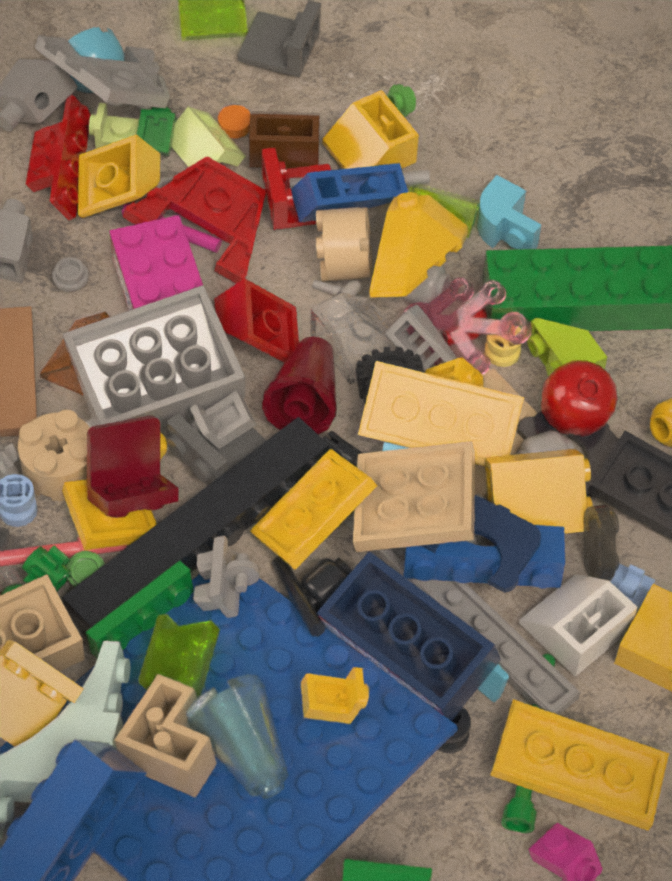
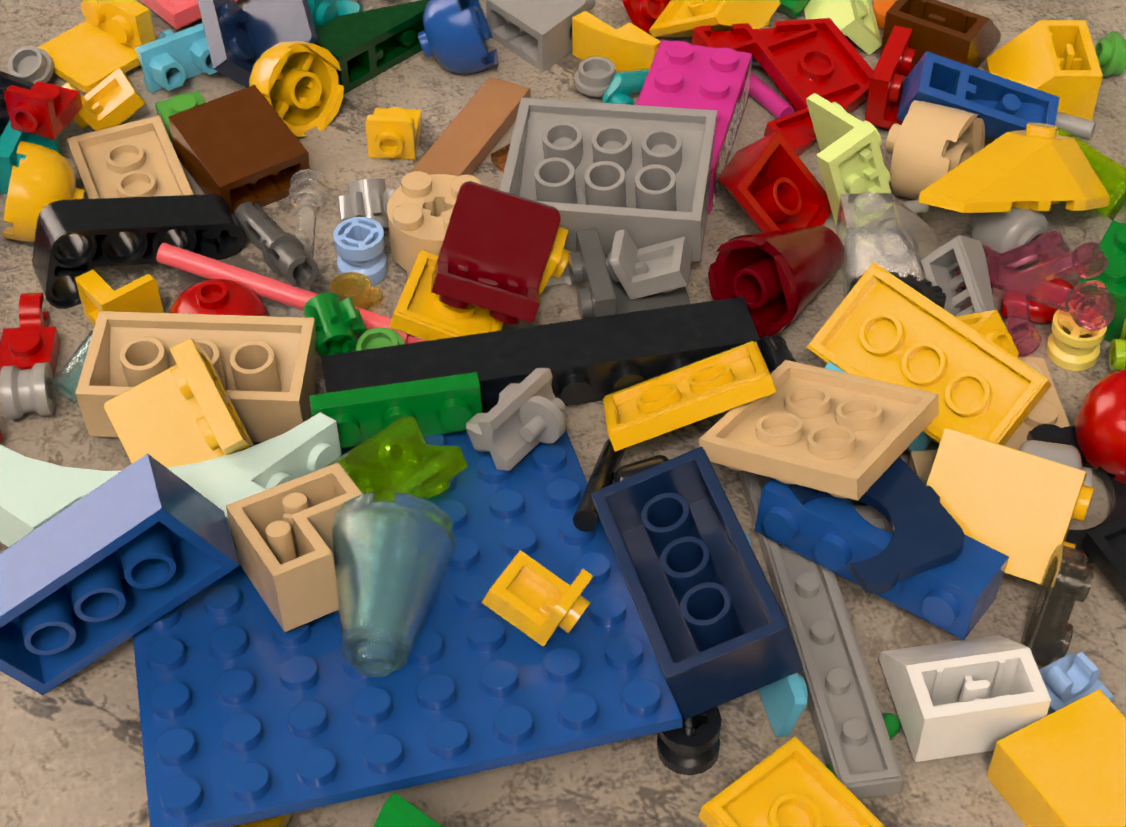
camera: 35 degrees right, 10 degrees down
none -> clear yellow plate [330,272,383,310]
none -> yellow slope [572,11,661,72]
none -> teal arm [602,69,650,105]
none -> yellowish green bracket [806,93,894,237]

